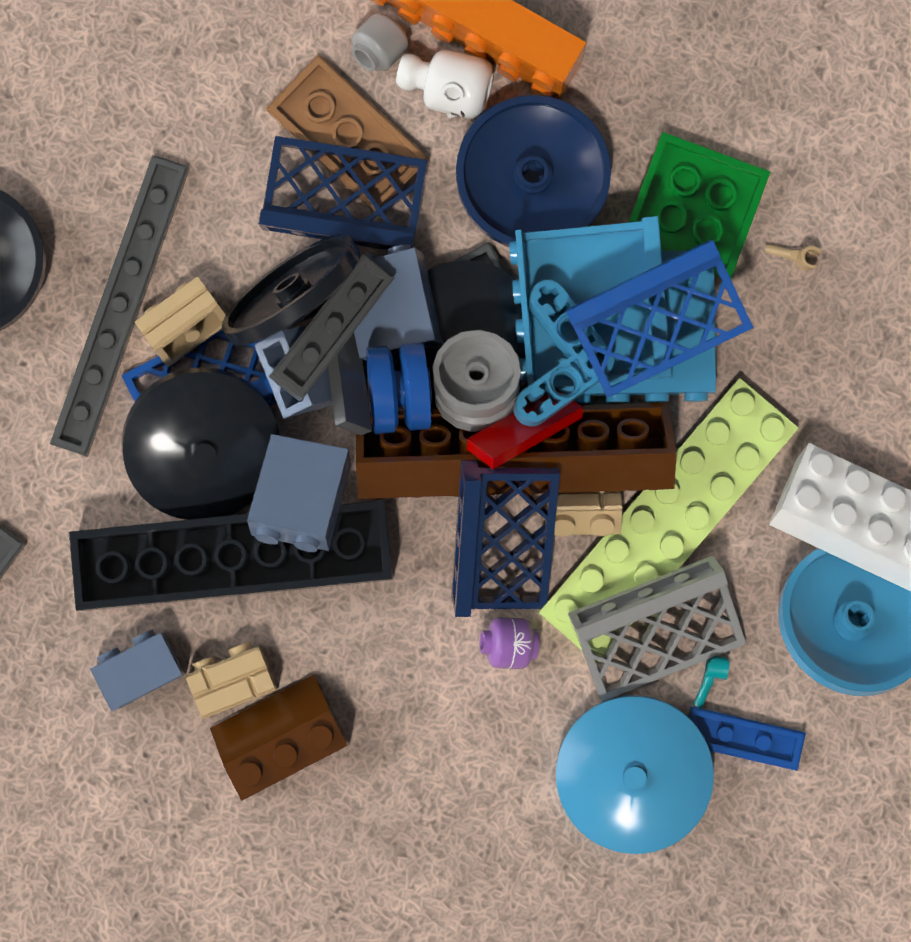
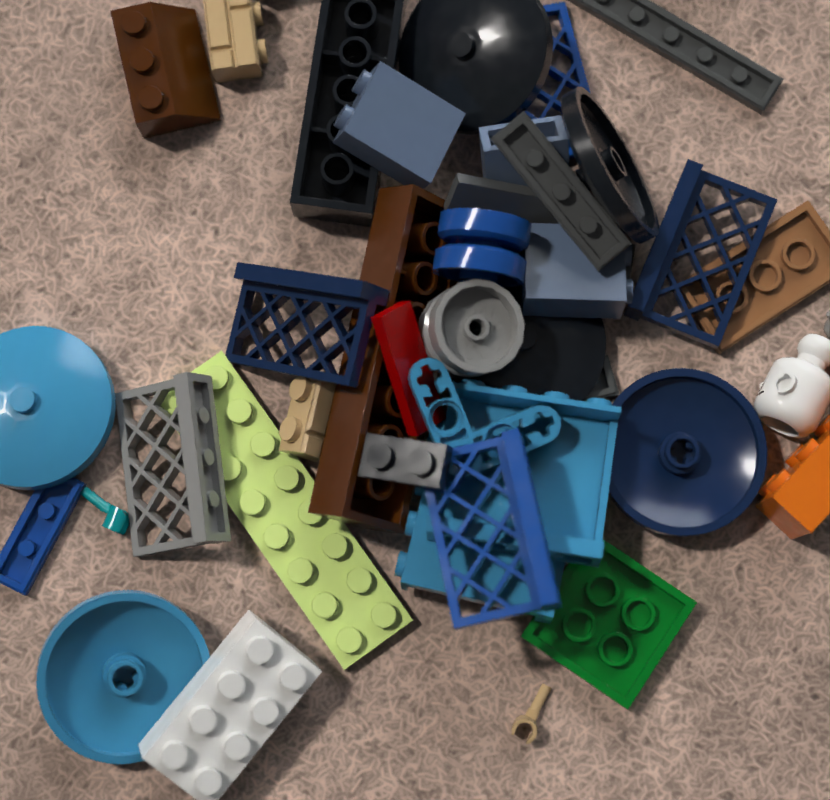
camera: 105 degrees right, 5 degrees down
tan brick [135,276,226,367] -> none
medium lavender head [479,617,539,669] -> none
none -> plate [358,433,453,491]

